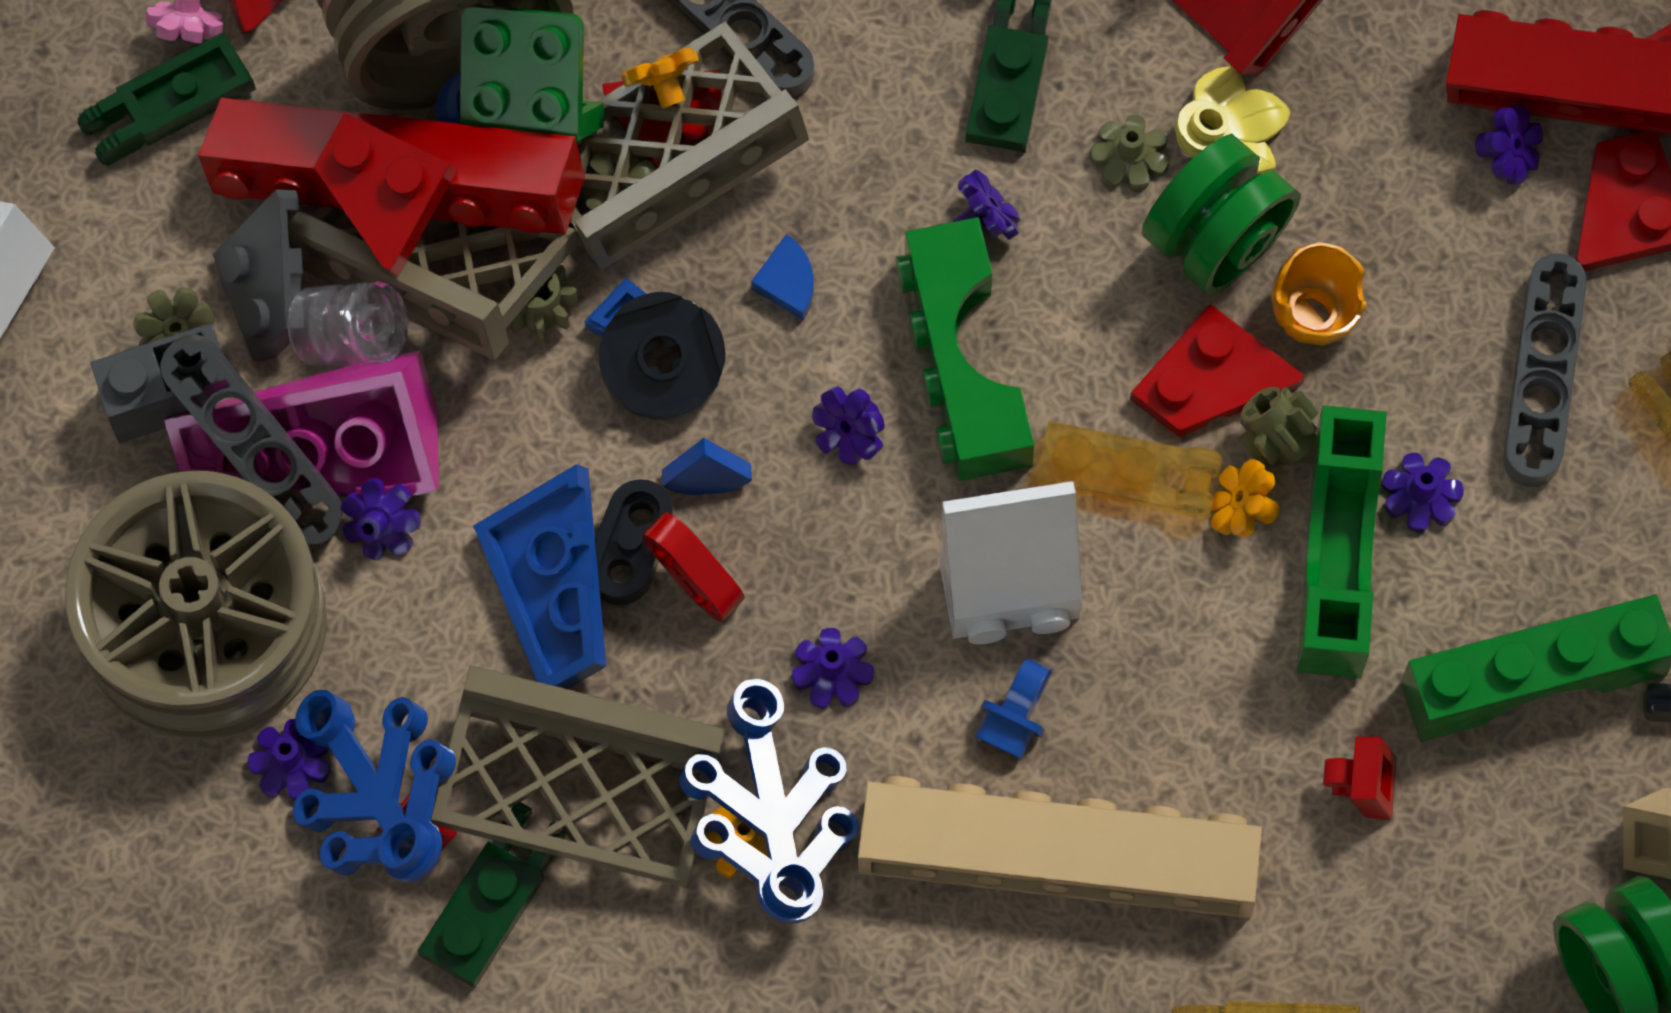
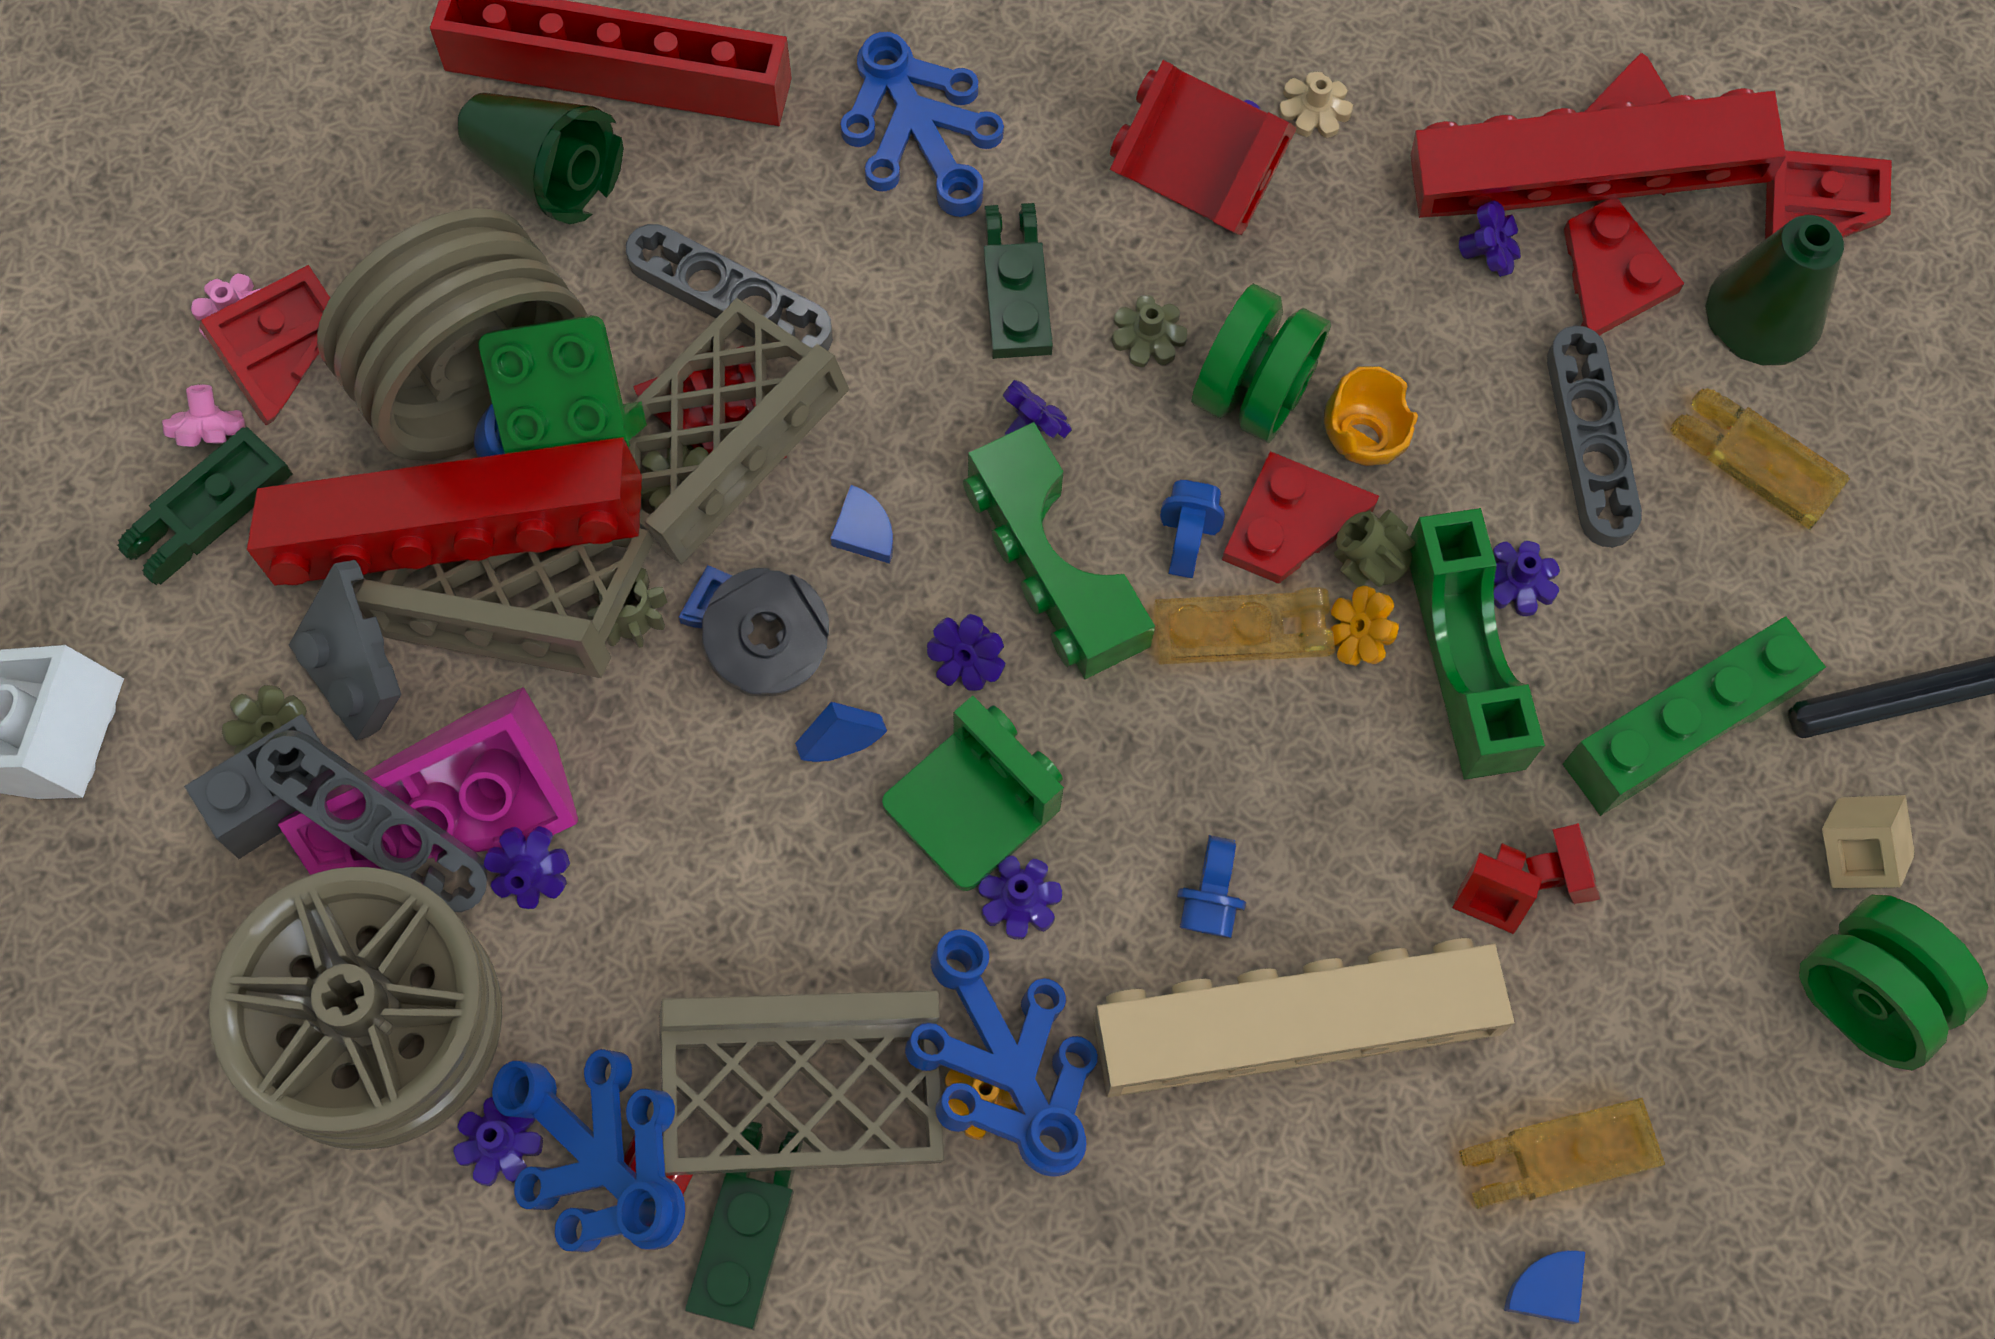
camera: 20 degrees left, 0 degrees up
clear wheel [287,281,409,367] -> none
red wing [314,112,457,277] -> none
blue wing [473,464,606,689] -> none
black plate [595,479,673,605] -> none
light orange plant [621,47,699,108] -> none
red beam [642,512,745,622] -> none
white slope [940,481,1082,644] -> none
light yellow plate [1175,67,1290,175] -> none
none -> green bracket [882,695,1064,891]
none -> blue piece [1160,480,1225,578]
none -> red tile [1452,843,1542,934]

